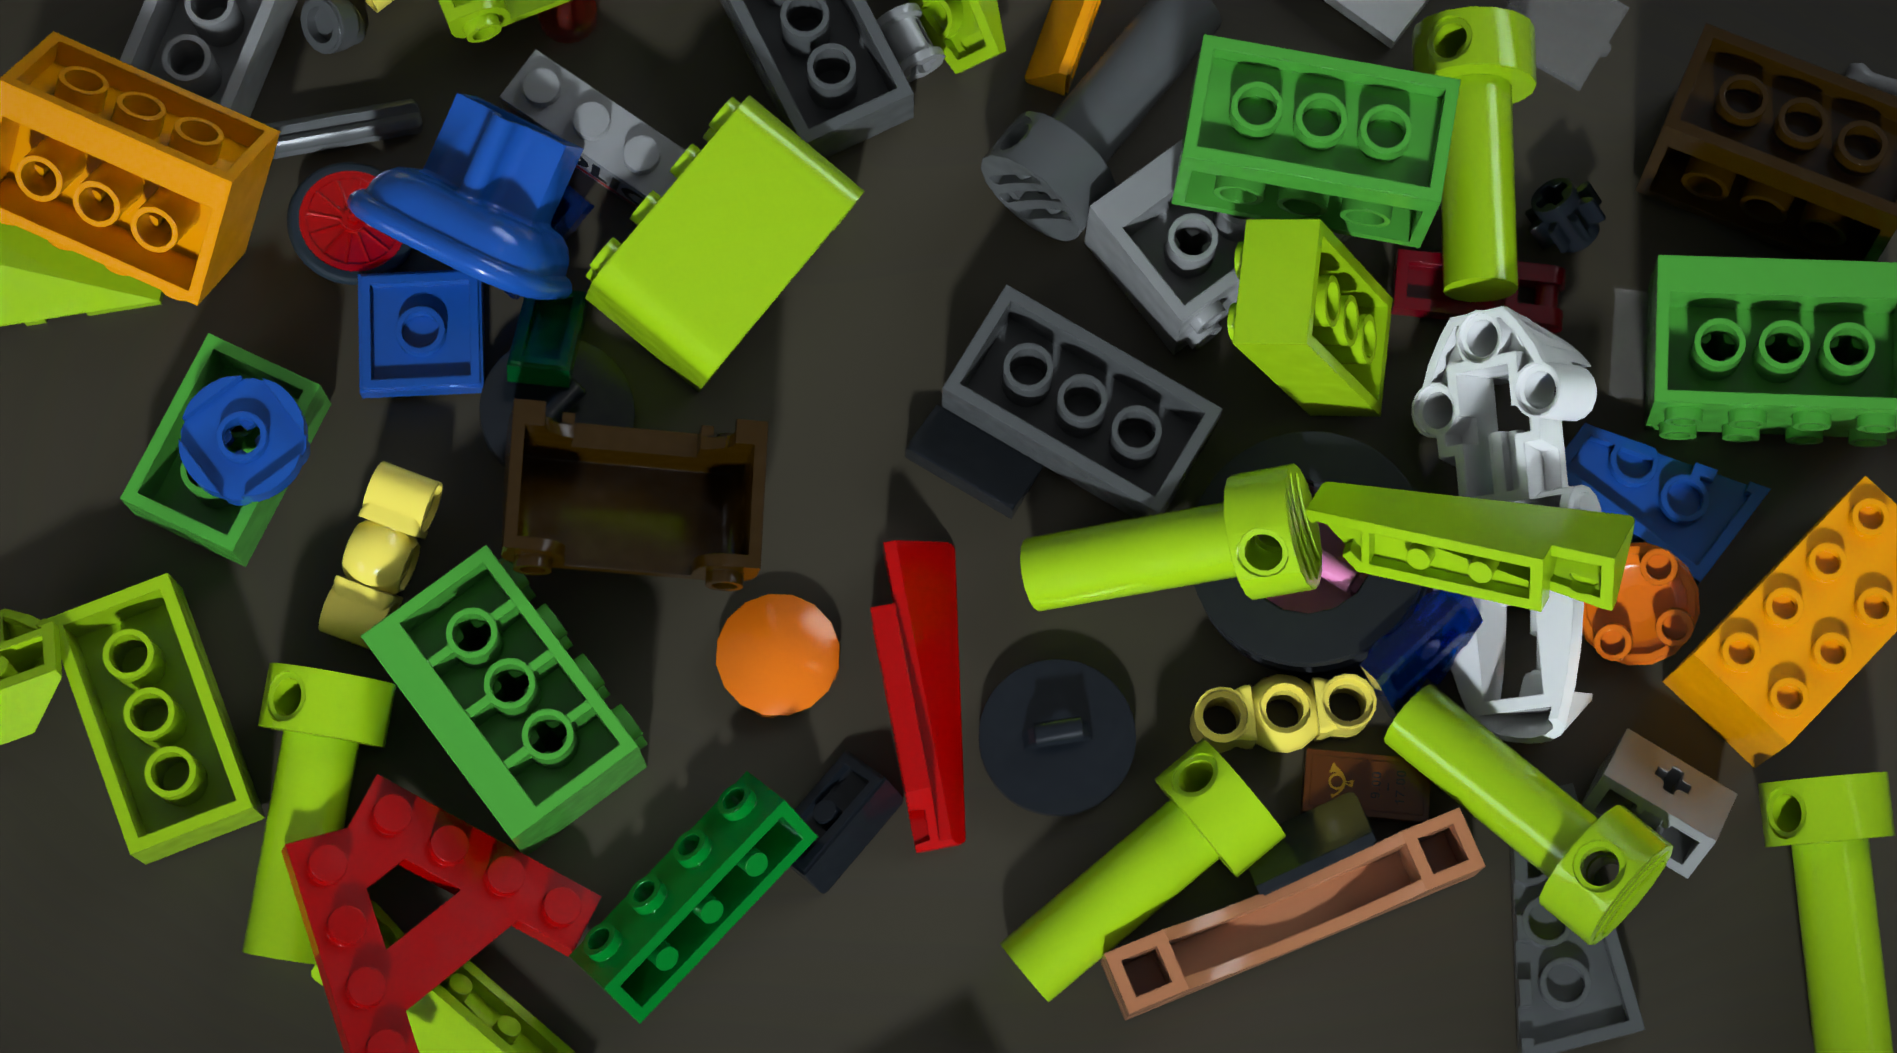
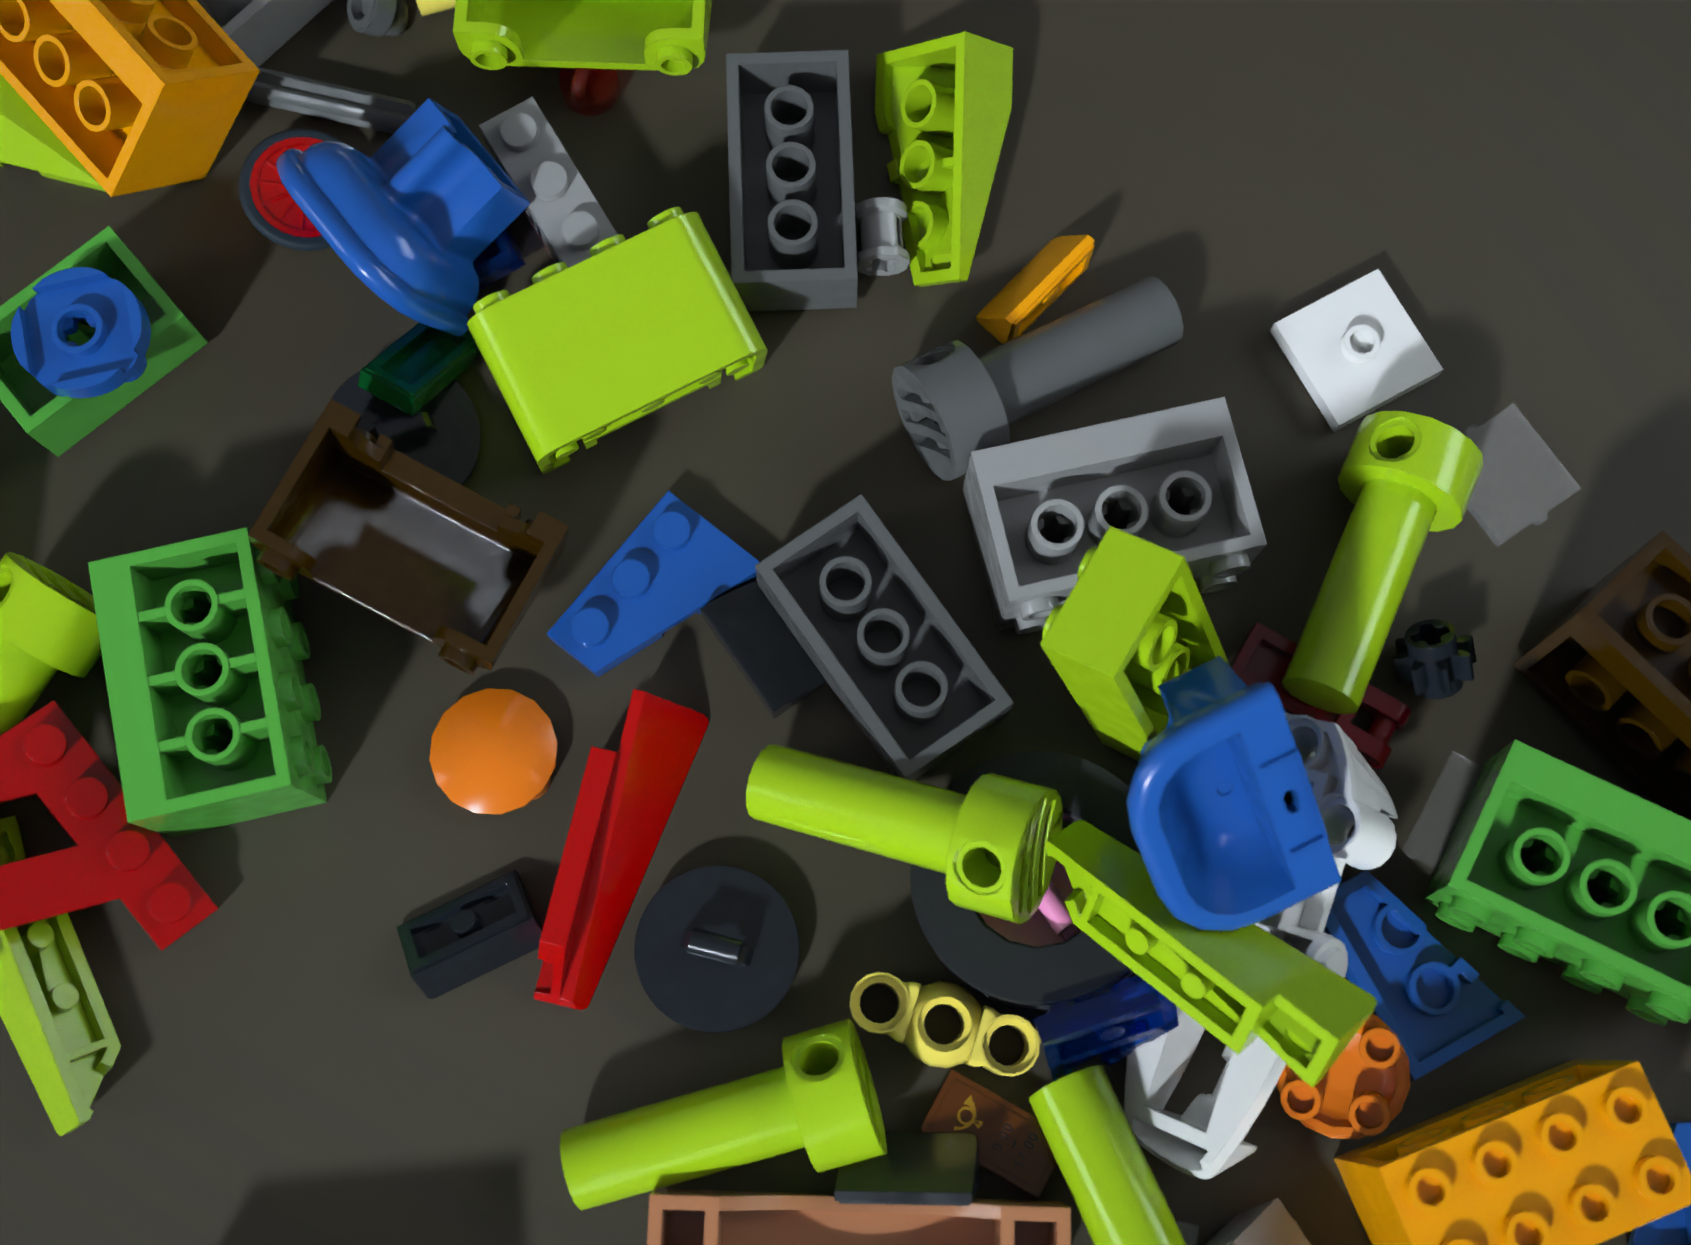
camera: 25 degrees right, 0 degrees up
light yellow piece [319,461,443,650] -> none
blue plate [358,270,486,399] -> none
green brick [569,771,818,1024] -> none
bright green brick [1171,34,1461,248] -> none
none -> blue wing [547,491,760,677]
none -> blue piece [1127,656,1341,931]

